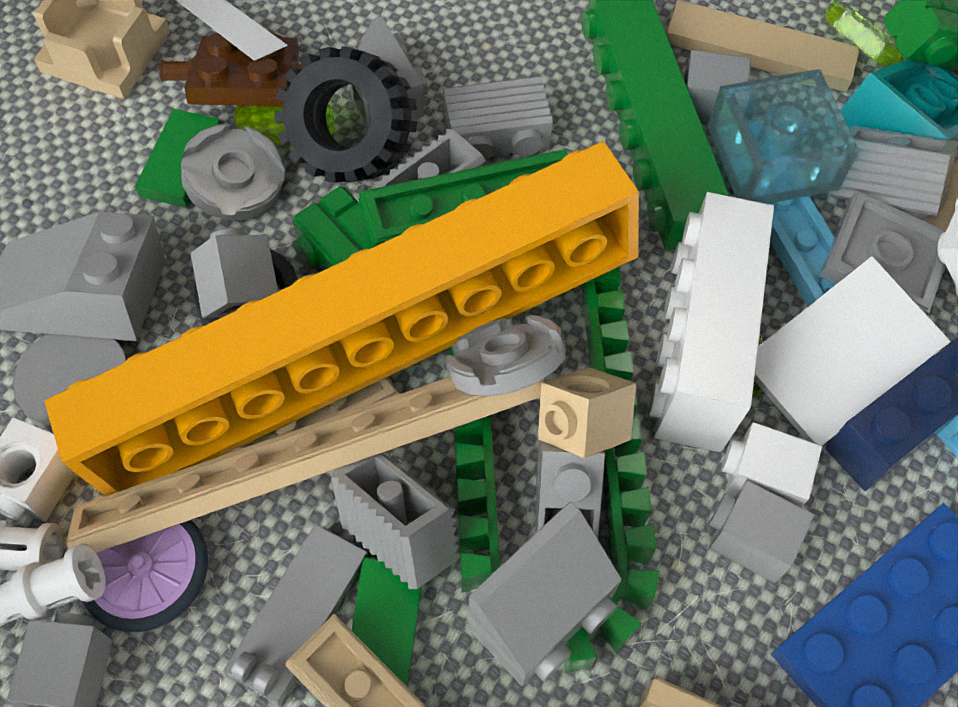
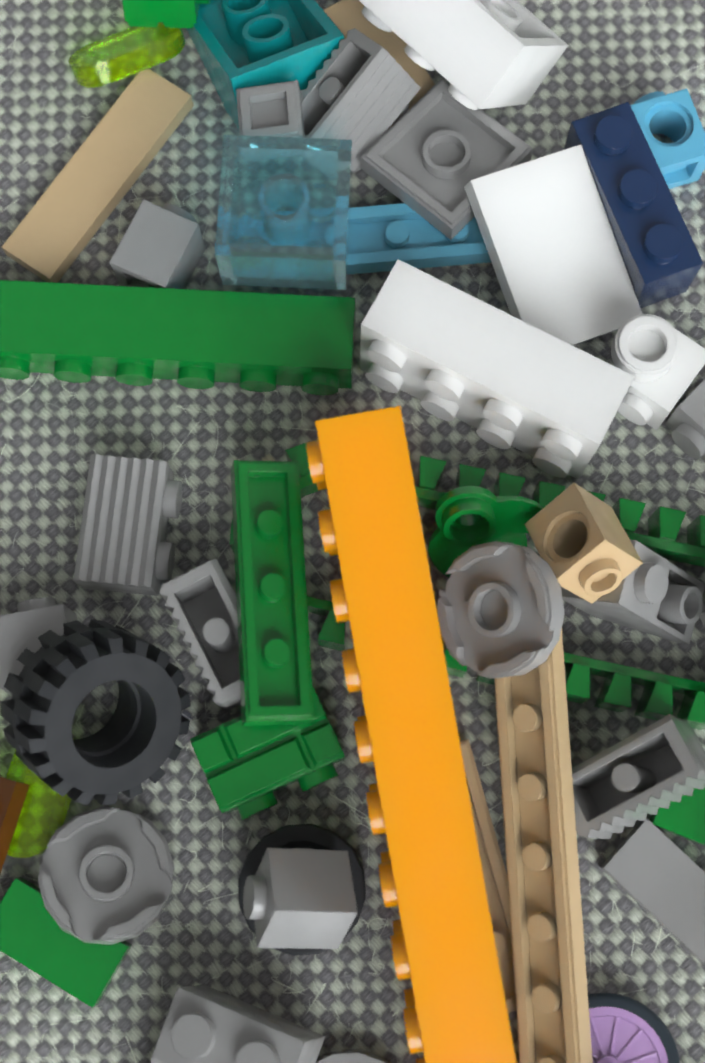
camera: 70 degrees left, 15 degrees up
none -> light grey tile [236,80,306,156]
none -> green plate [428,486,543,578]
none -> white tile [611,314,680,382]

